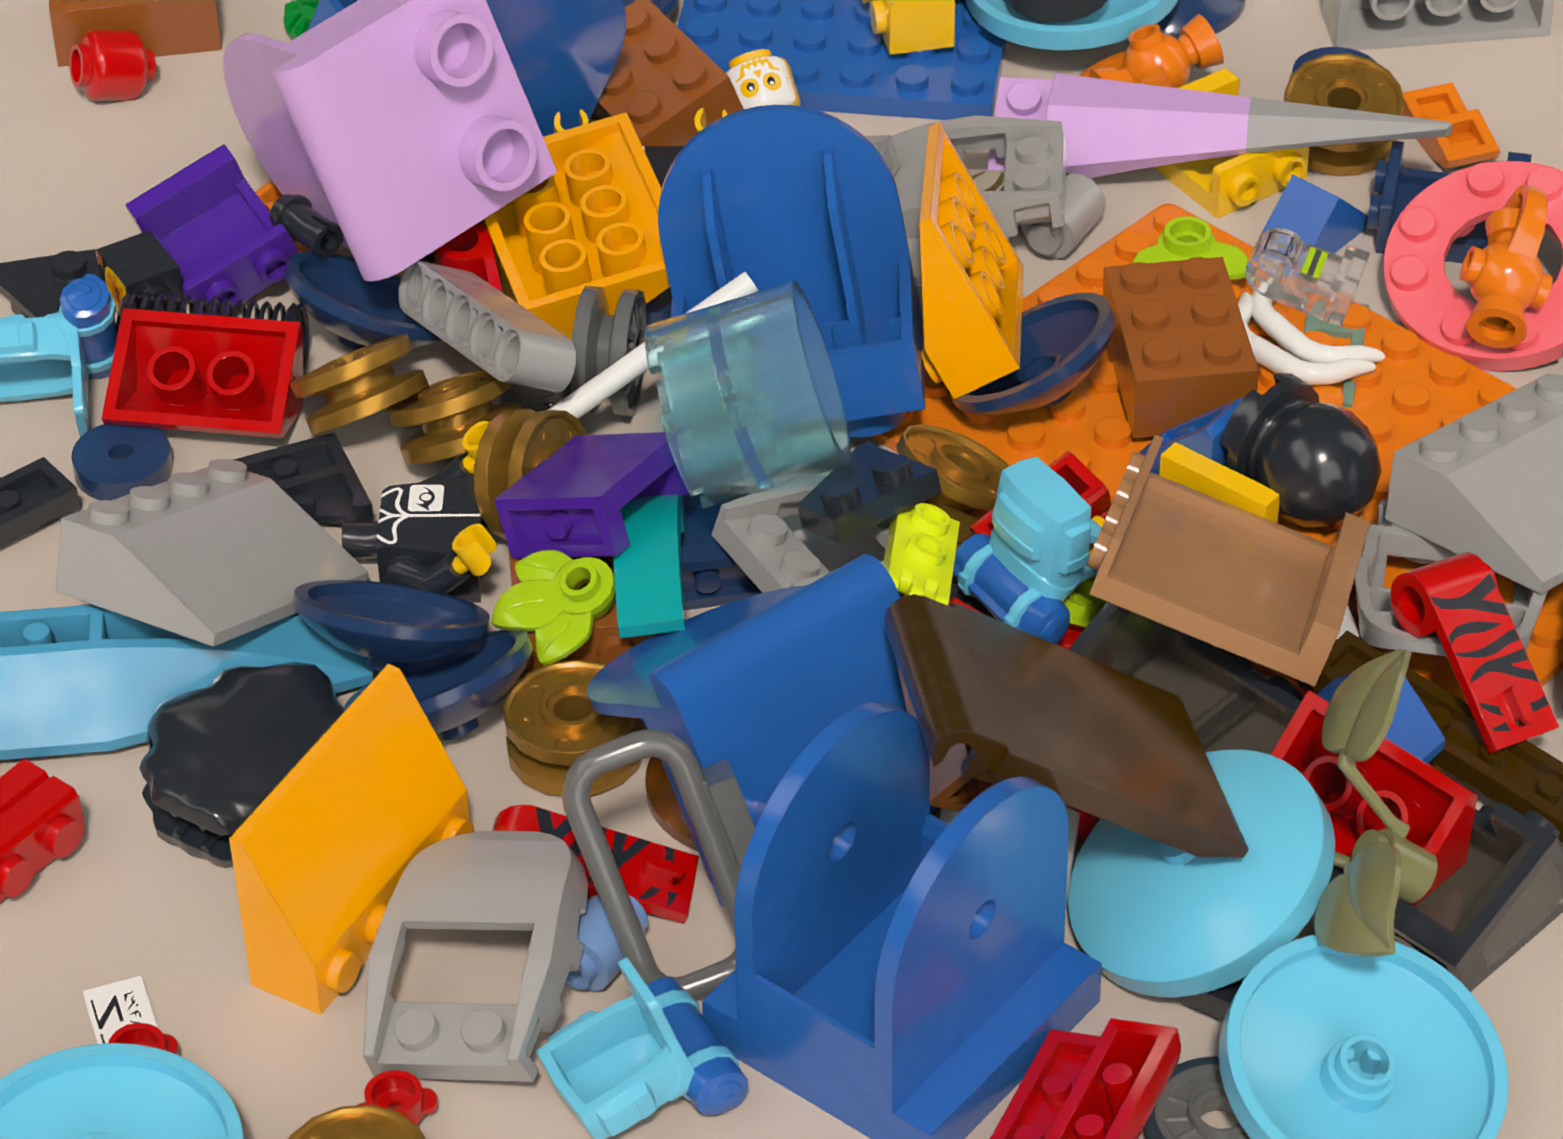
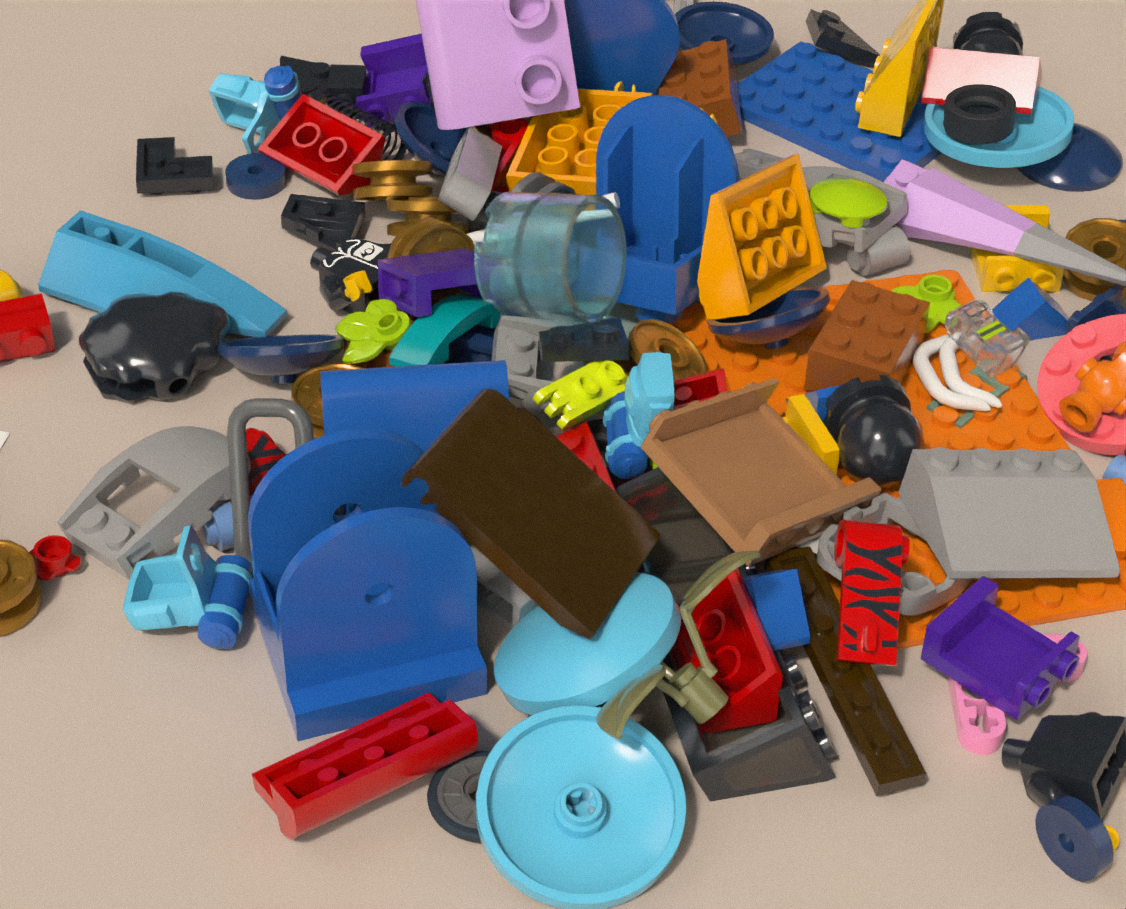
camera: 30 degrees right, 0 degrees up
light grey slope [56,459,368,647] -> none
light orange slope [229,664,474,1015] -> none
dark blue dish [293,580,490,671] -> none
head [726,49,801,109] -> none
orange piece [1079,14,1224,88] -> none
none -> lime dish [810,177,887,228]

